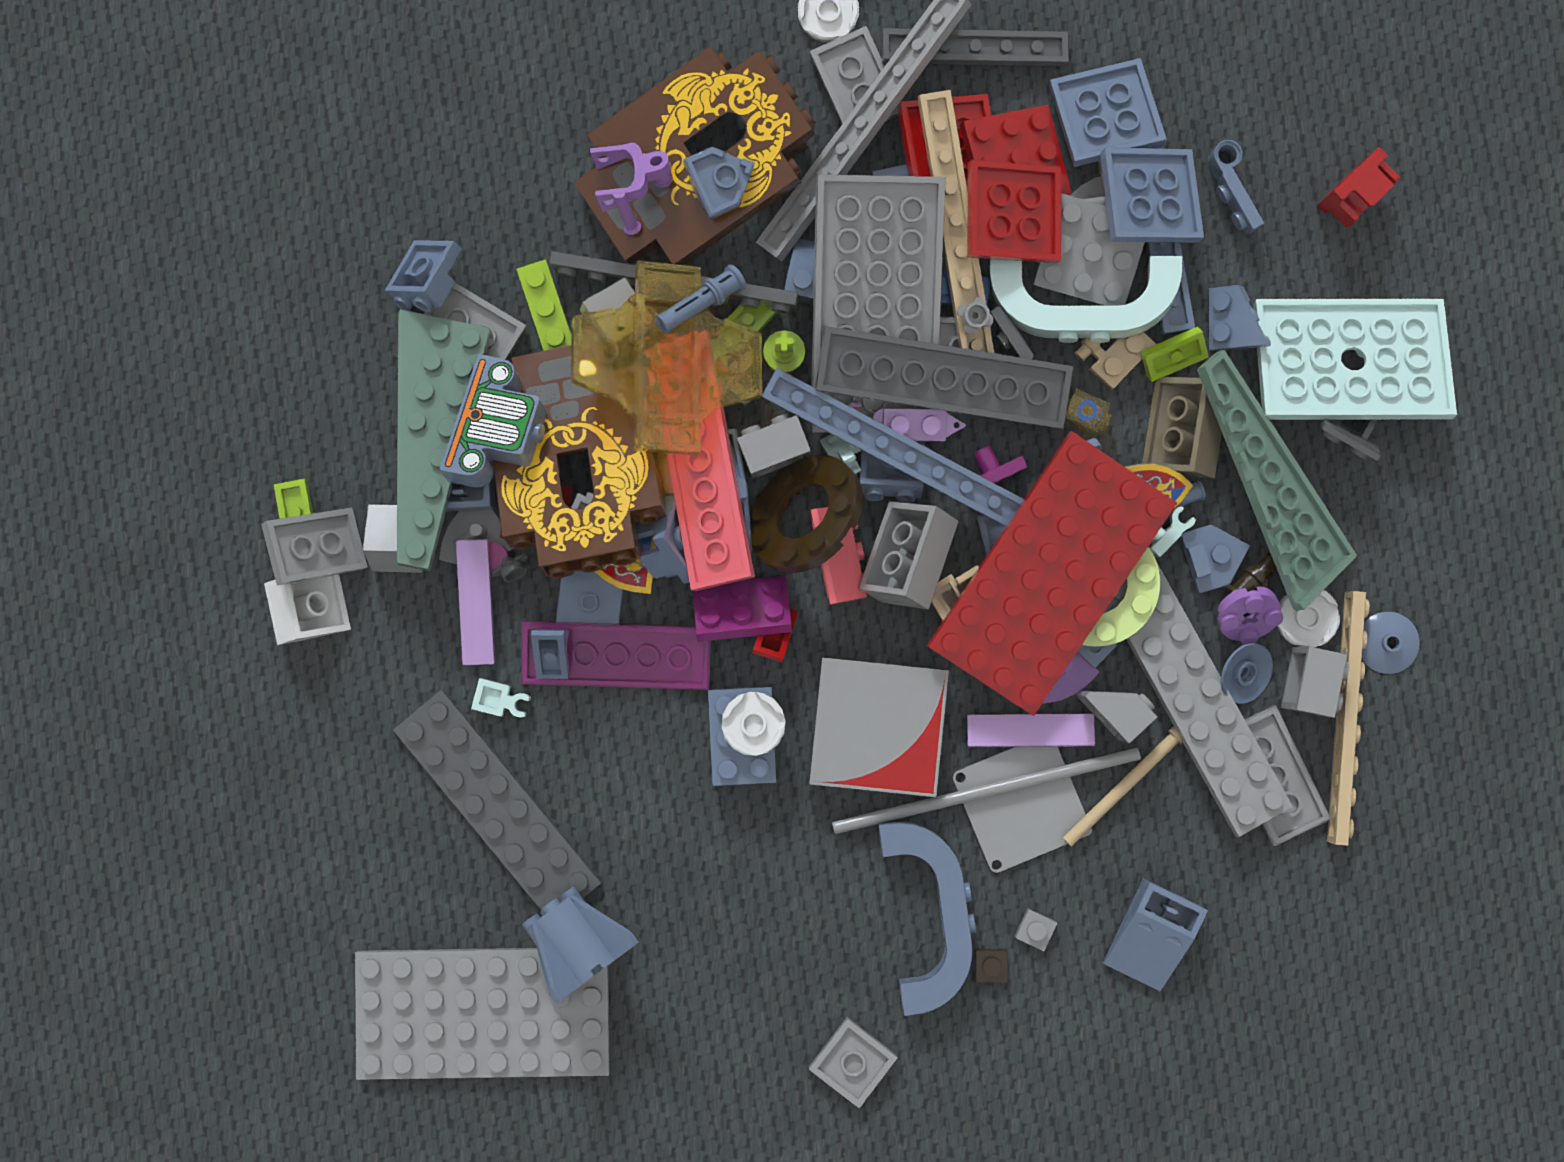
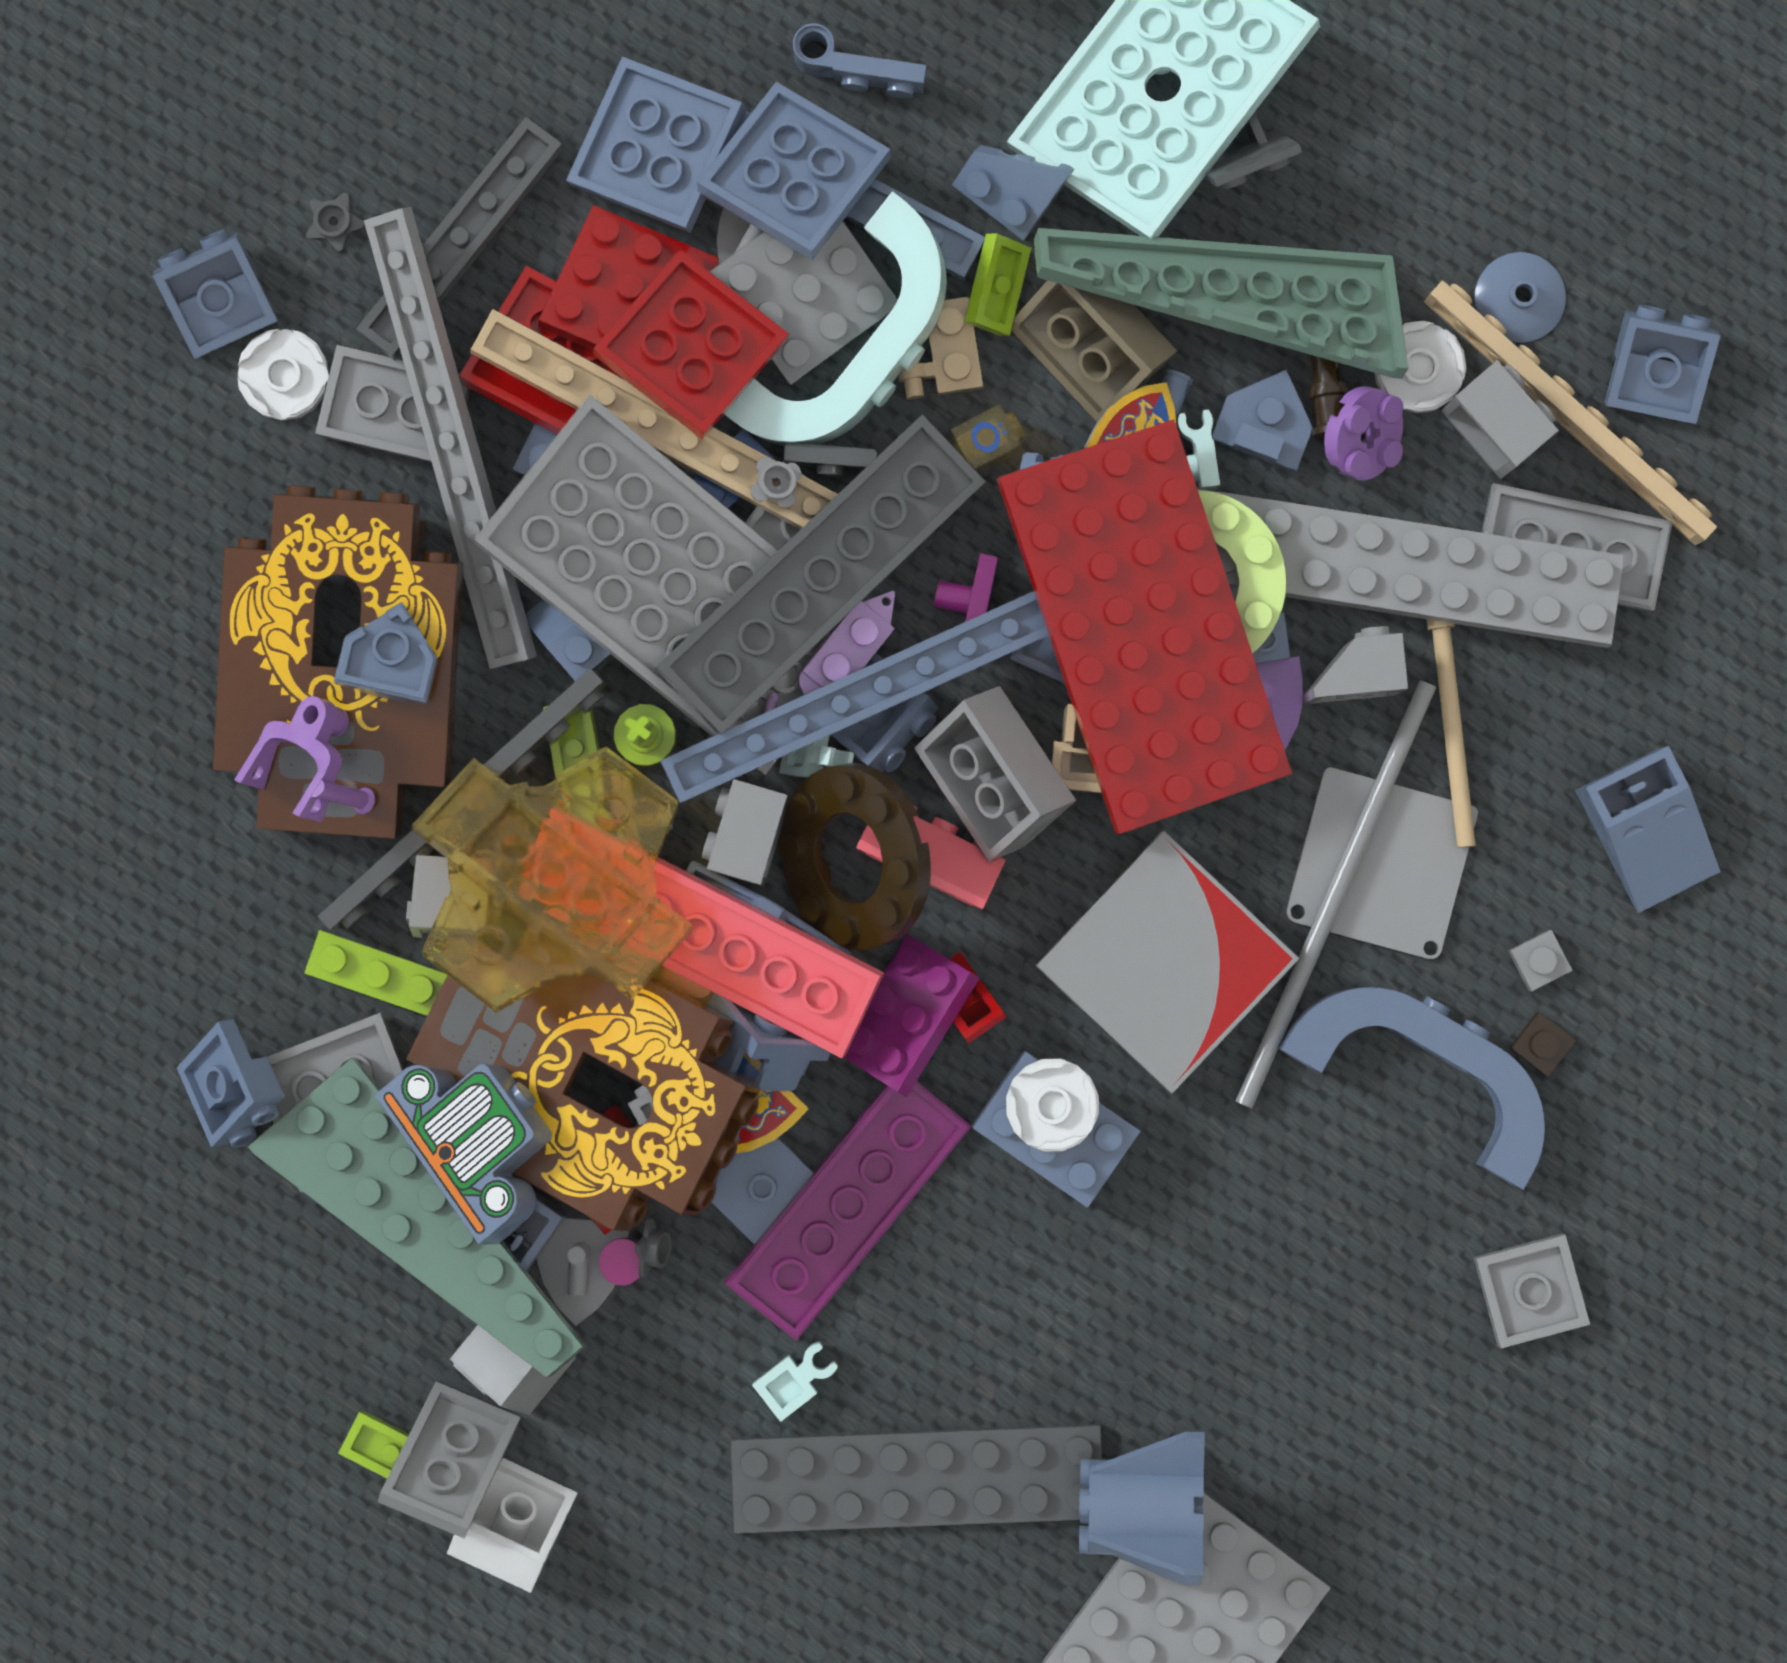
camera: 55 degrees left, 0 degrees up
lavender tile [456,538,495,665] -> none
sand blue slope [531,629,569,679] -> none
sand blue pin [655,265,746,334] -> none
lavender tile [967,714,1095,747] -> none
sand blue dish [1221,643,1273,704] -> none
none -> sand blue plate [1604,304,1721,424]

